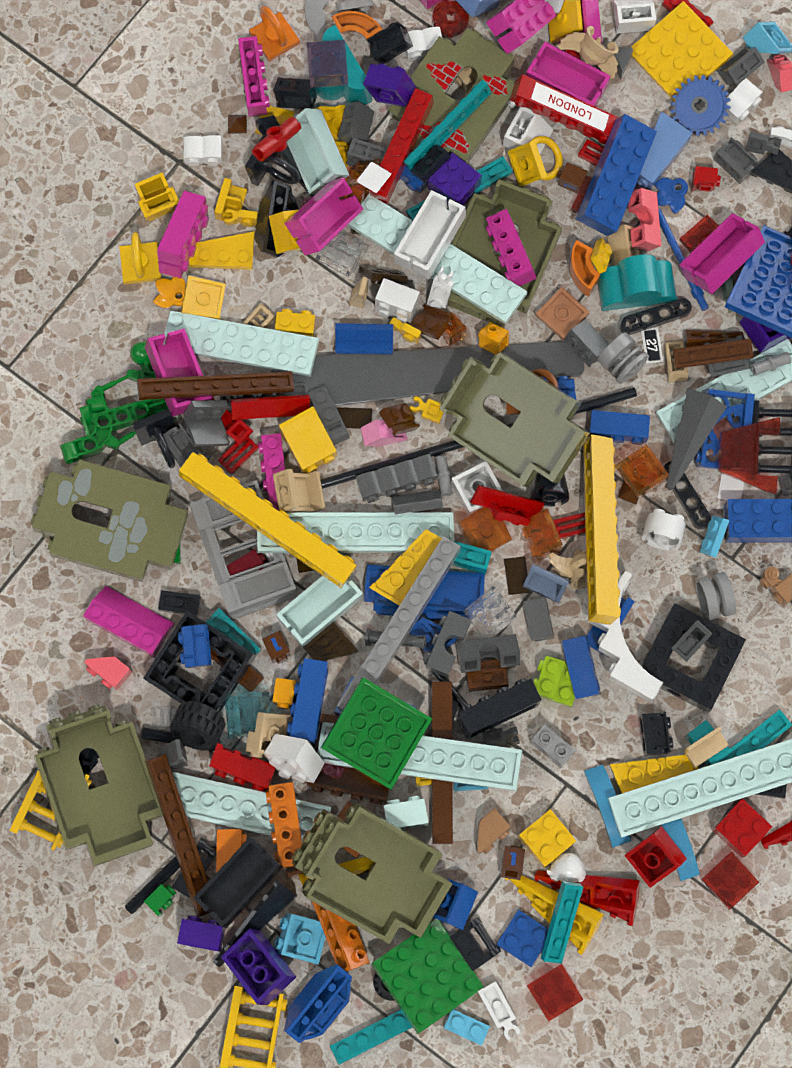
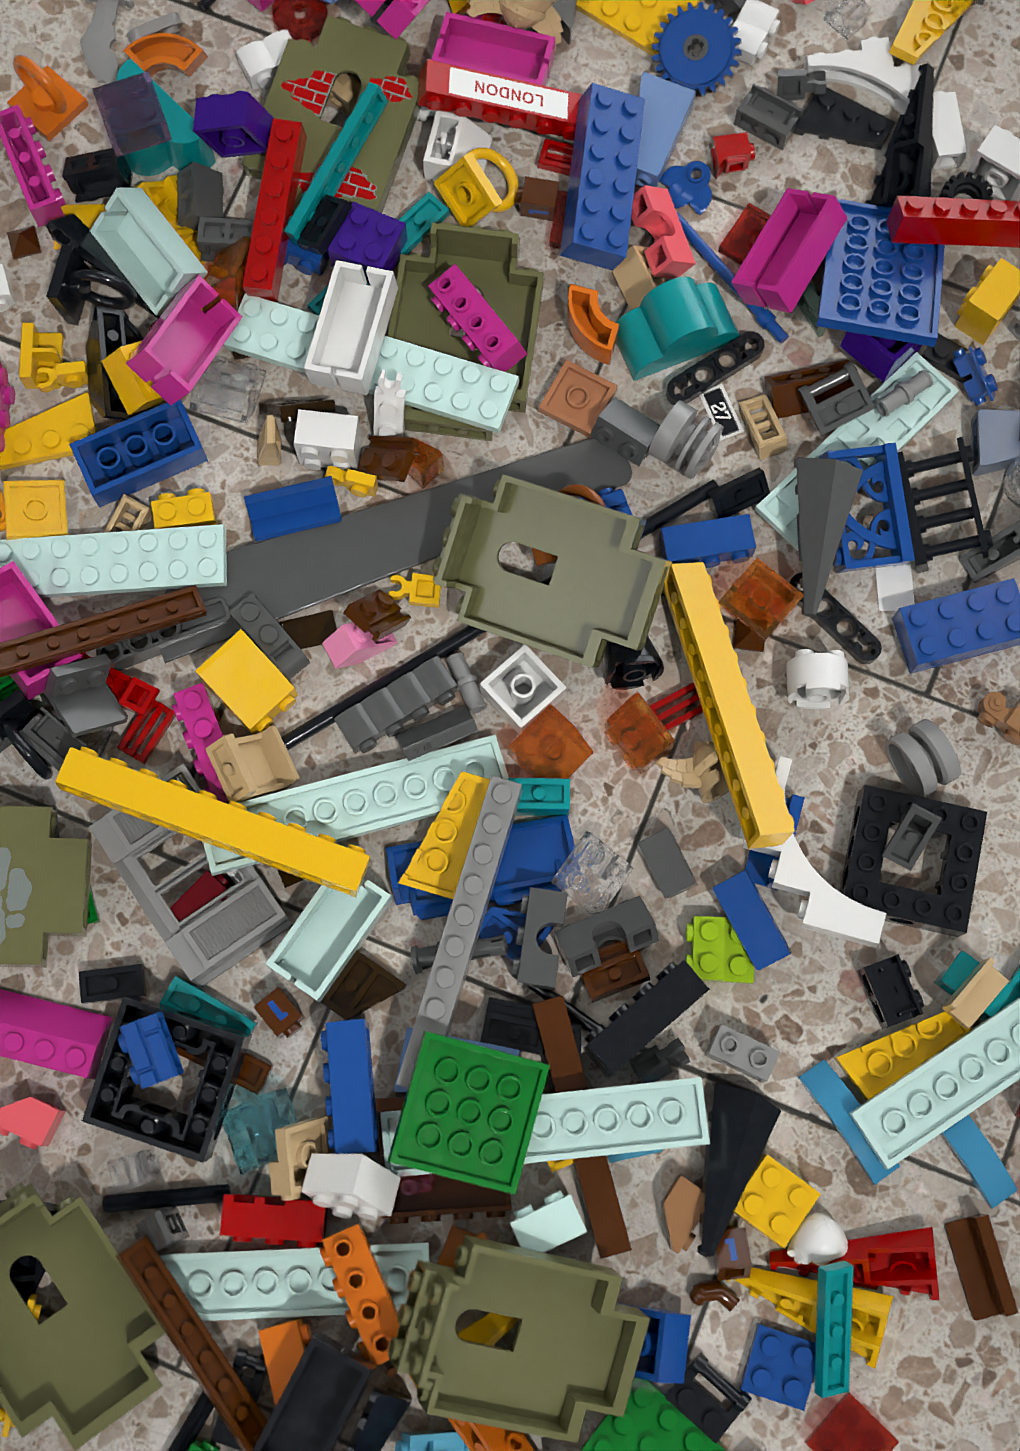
camera: 15 degrees left, 0 degrees up
black tyre [169,701,226,751] -> none
red tile [231,395,310,420] -> none
red piece [252,117,302,162] -> none
light orange brick [272,678,296,709] -> none
white sticker [357,162,391,193] -> none
black hinge [367,21,413,64] -> none
red bracket [470,485,545,526] -> none
light orange brick [478,322,509,355] -> none
dark brown sticker [504,556,530,595] -> none
sand blue tile [523,564,569,604] -> none
yellow plate [590,238,612,274] -> none
red brick [624,826,687,888] -> none
reddish brown tile [673,339,754,369] -> none
medium azure plate [700,516,729,558] -> none
clear red wing [718,417,781,494] -> none
none -> blue brick [69,399,208,508]
none -> black plate [480,997,543,1056]
none -> reddish brown arm [689,1280,740,1312]
none -> black wedge [697,1082,781,1258]
none -> black plate [707,468,770,519]
none -> reddish brown panel [944,1213,1019,1321]

